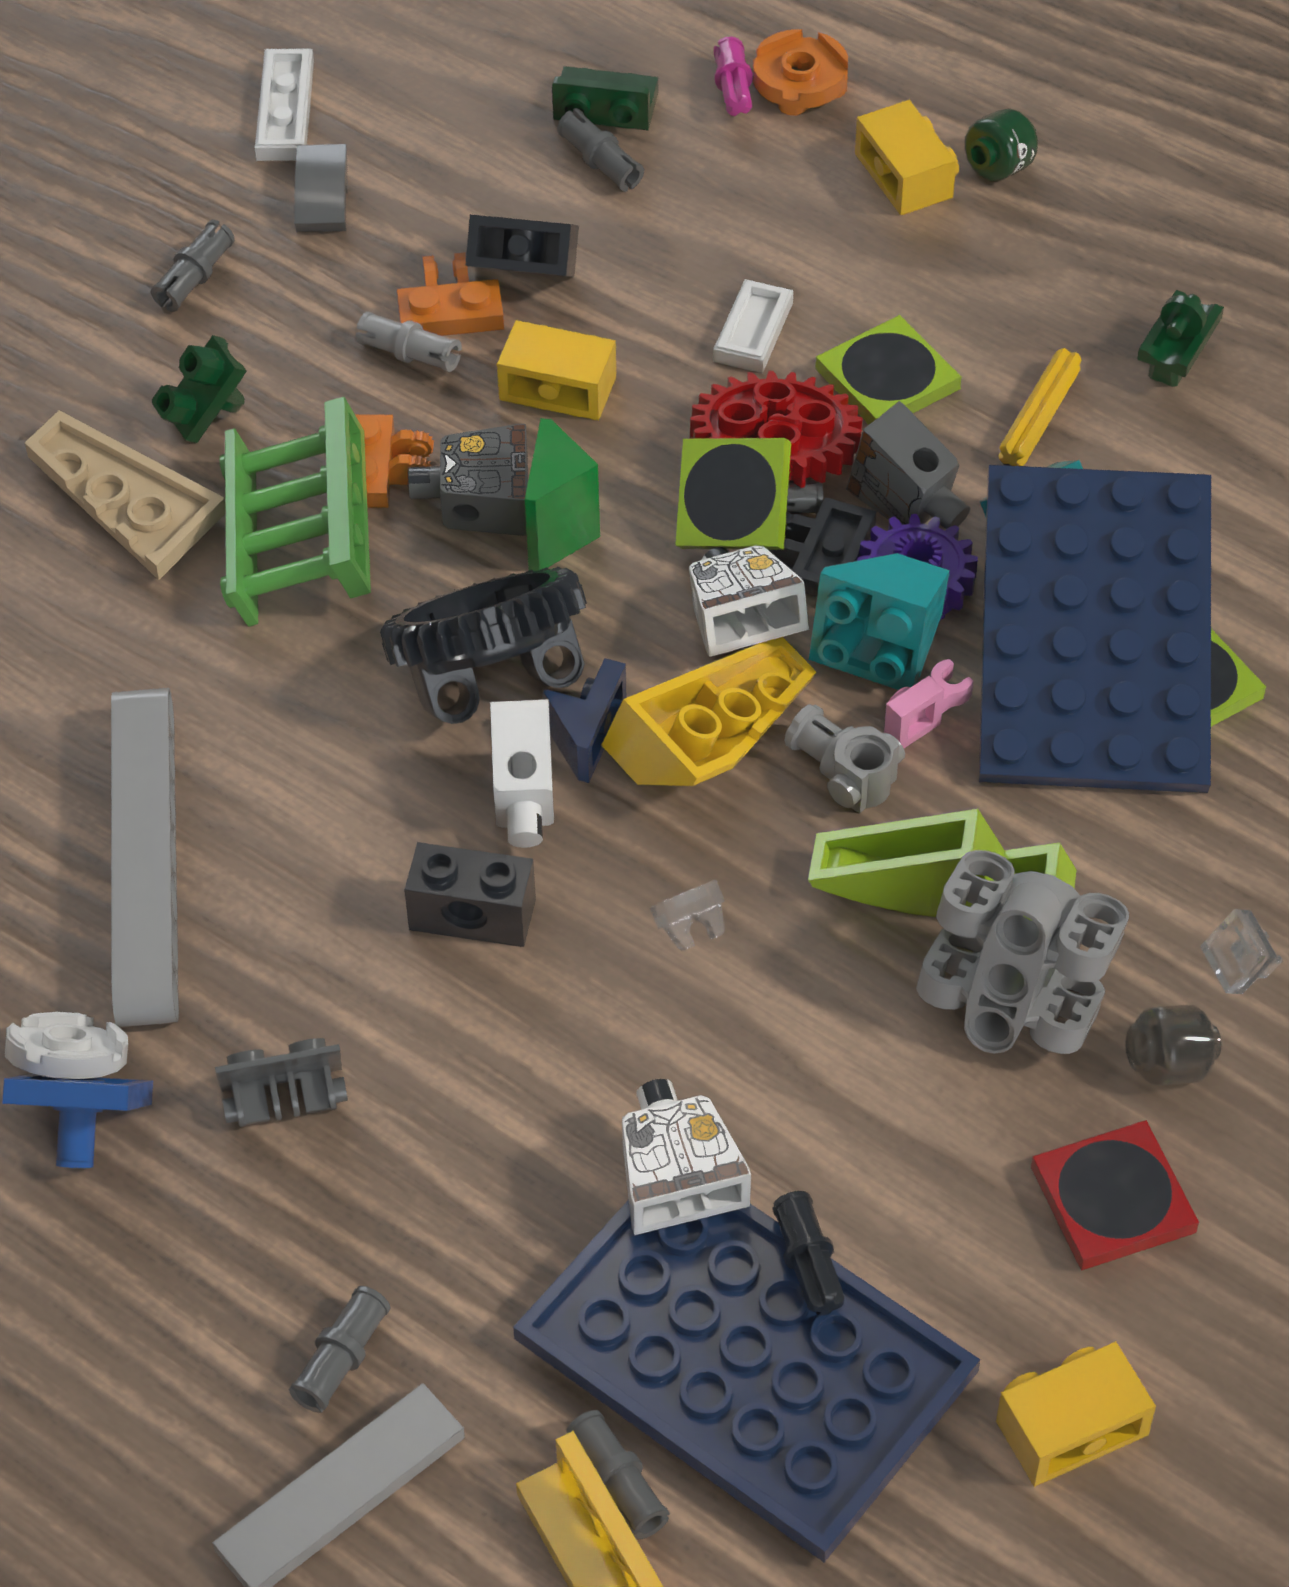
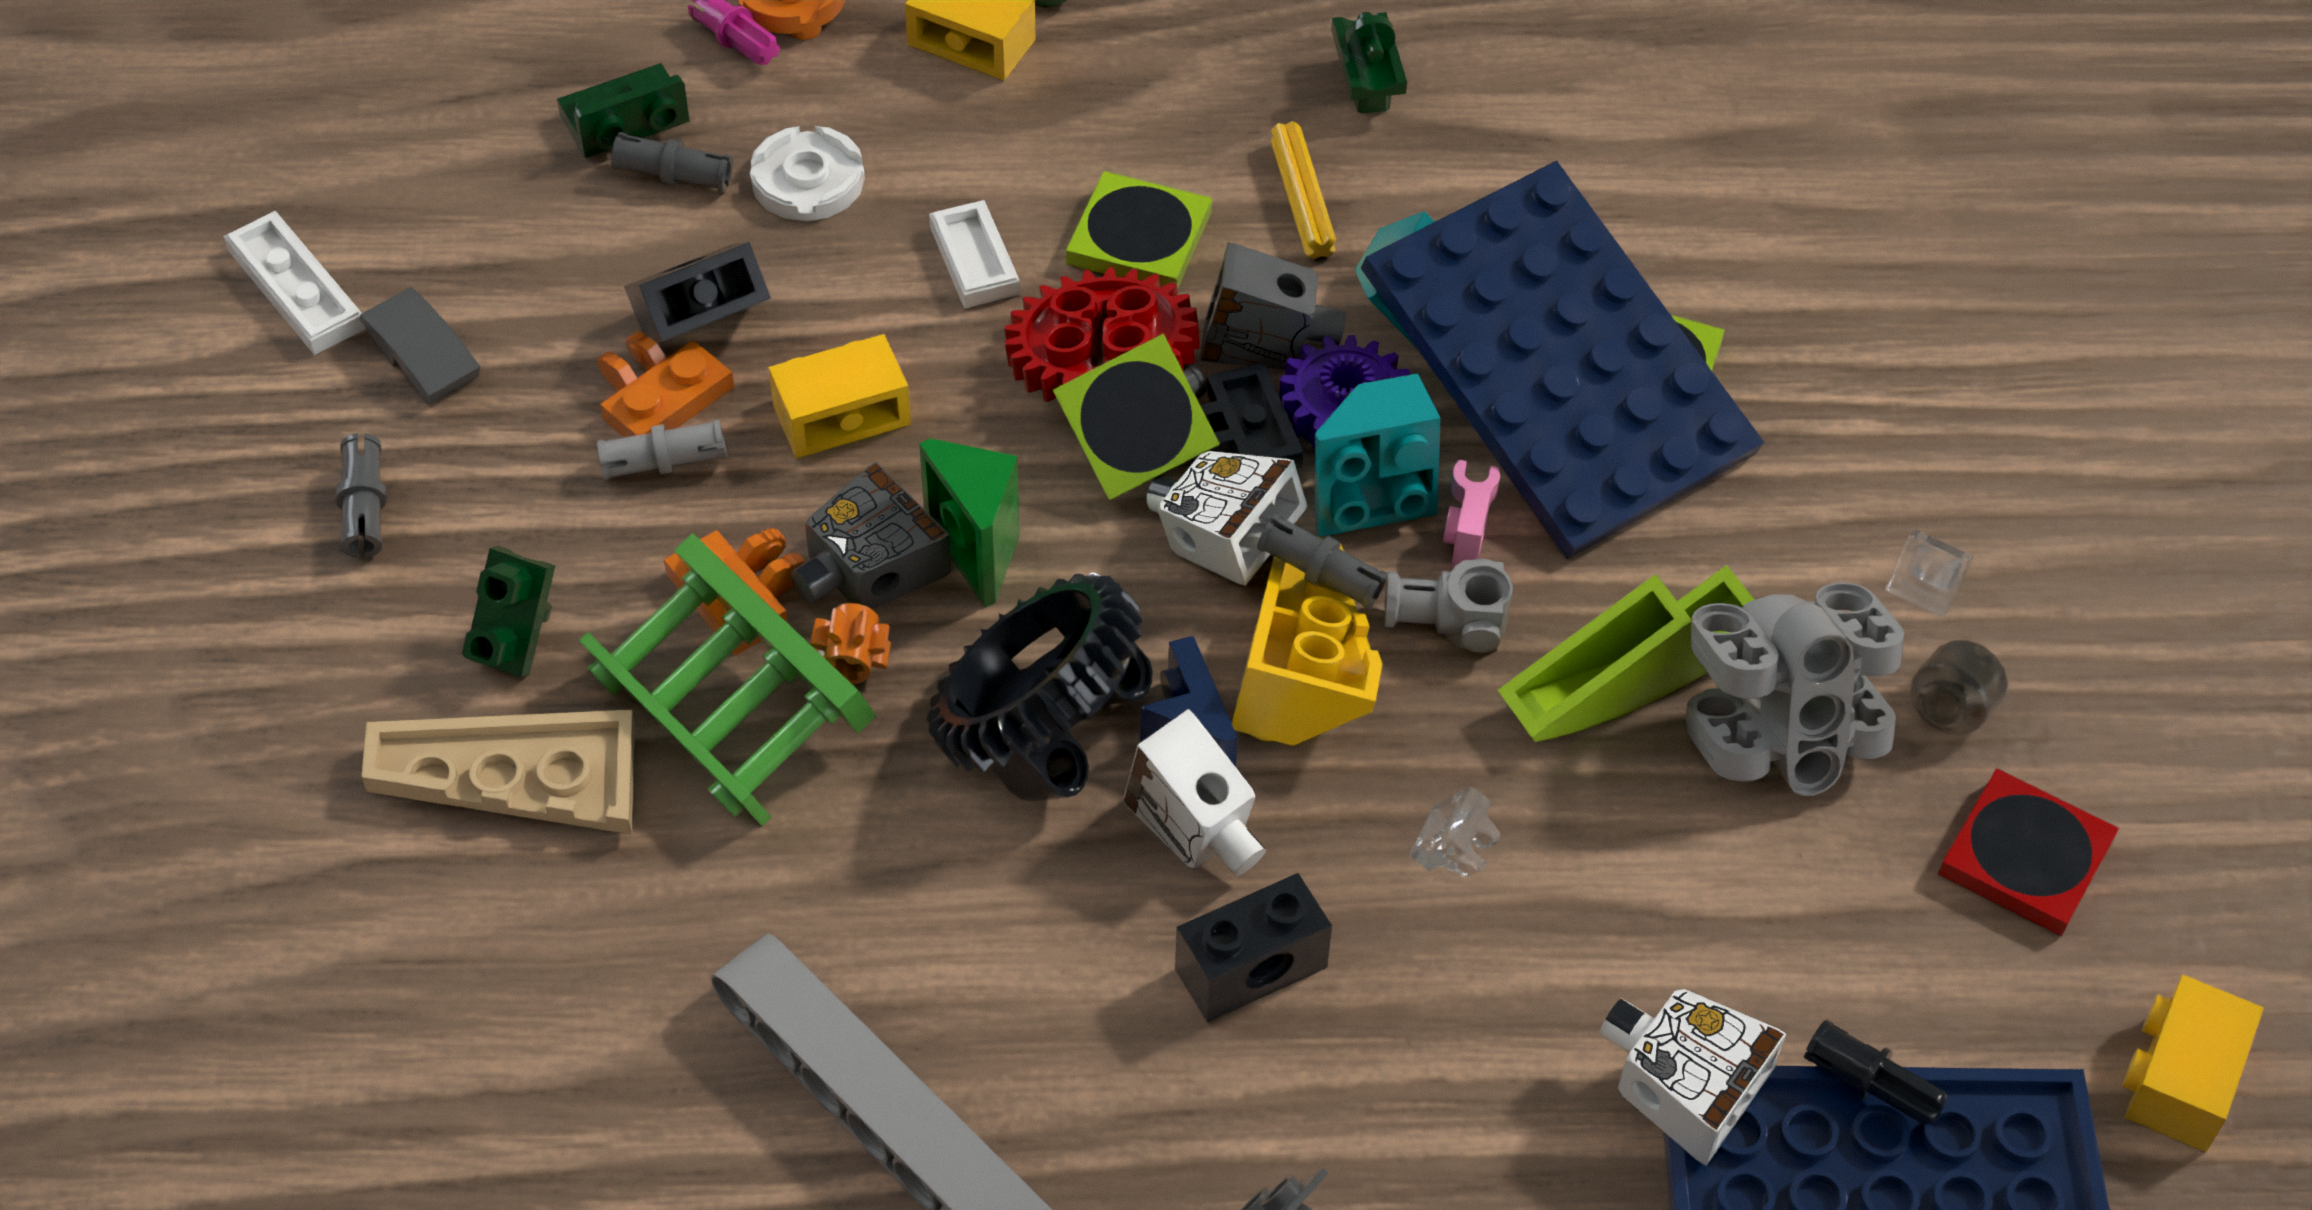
camera: 40 degrees left, 0 degrees up
none -> white tile [750,126,865,221]
none -> orange gear [810,603,891,684]
none -> dark grey pin [1257,513,1388,609]

